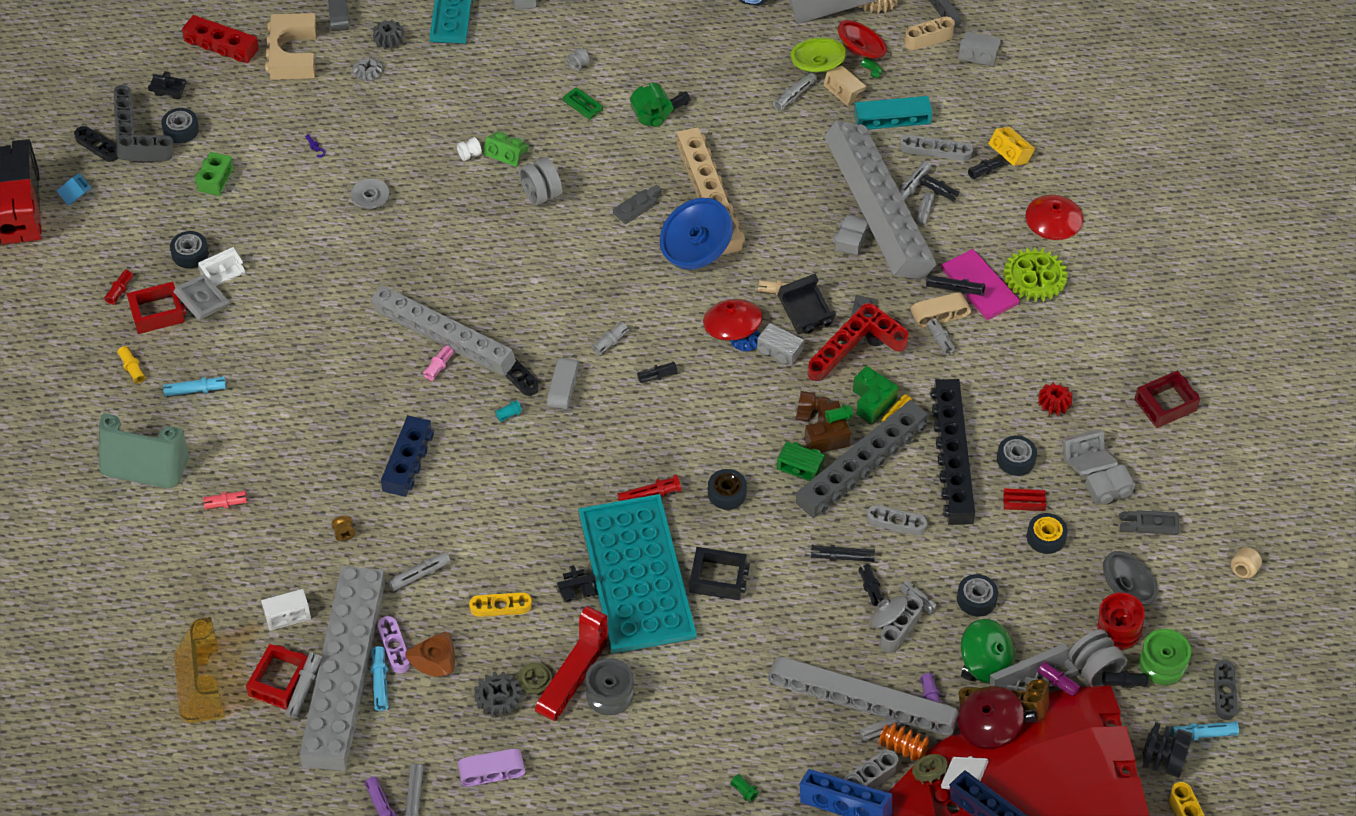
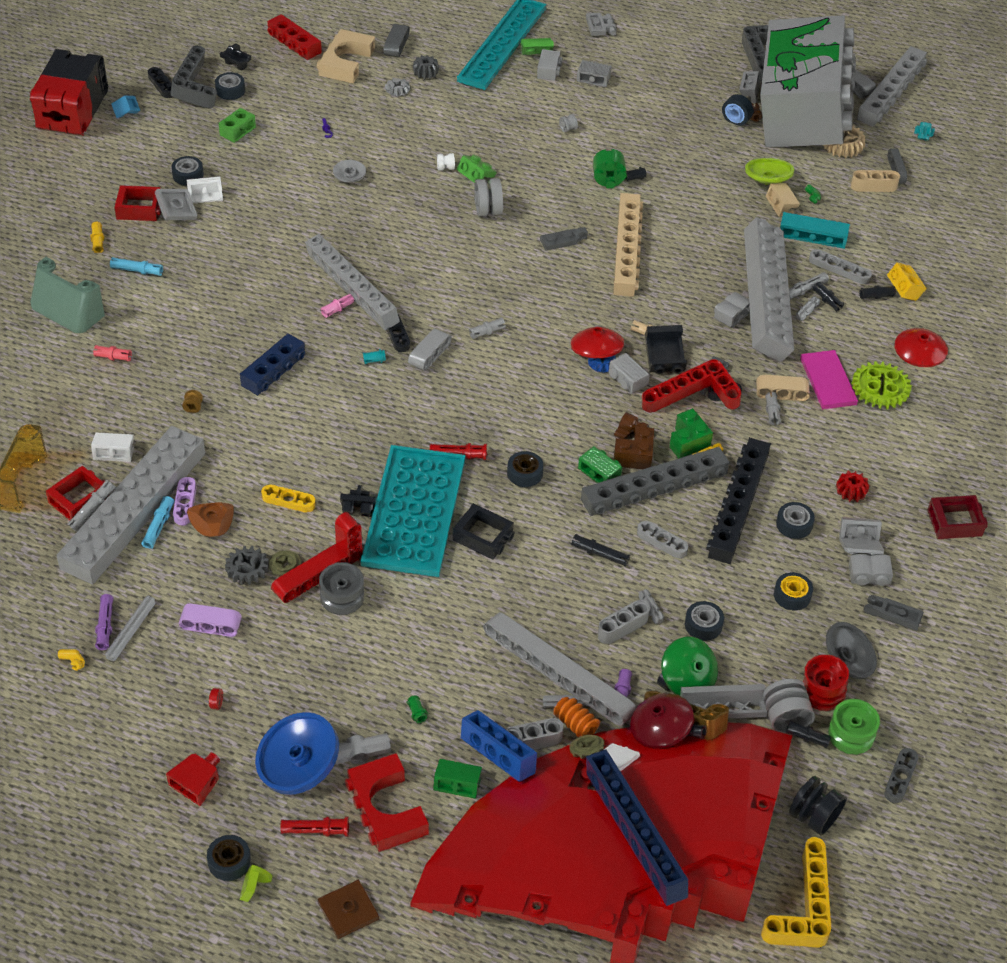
camera: 20 degrees right, 5 degrees down
red axle [104,269,133,305] -> none
light grey pin [388,551,451,592] -> none
green tile [563,87,603,120] -> none
black axle [637,361,678,383] -> none
blue dish [660,198,733,270] -> none
light grey pin [773,72,817,111] -> none
green pin [825,404,853,423] -> none
red dish [837,20,887,59] -> none
black pin [858,564,884,606] -> none
light grey dish [871,596,907,628] -> none
black pin [926,274,986,296] -> none
light grey bracket [958,32,1000,66] -> none
red tile [1003,488,1046,511] -> none
magenta axle [1037,661,1079,696] -> none
medium azure pin [1170,721,1239,741] -> none
tan head [1231,547,1262,579] -> none

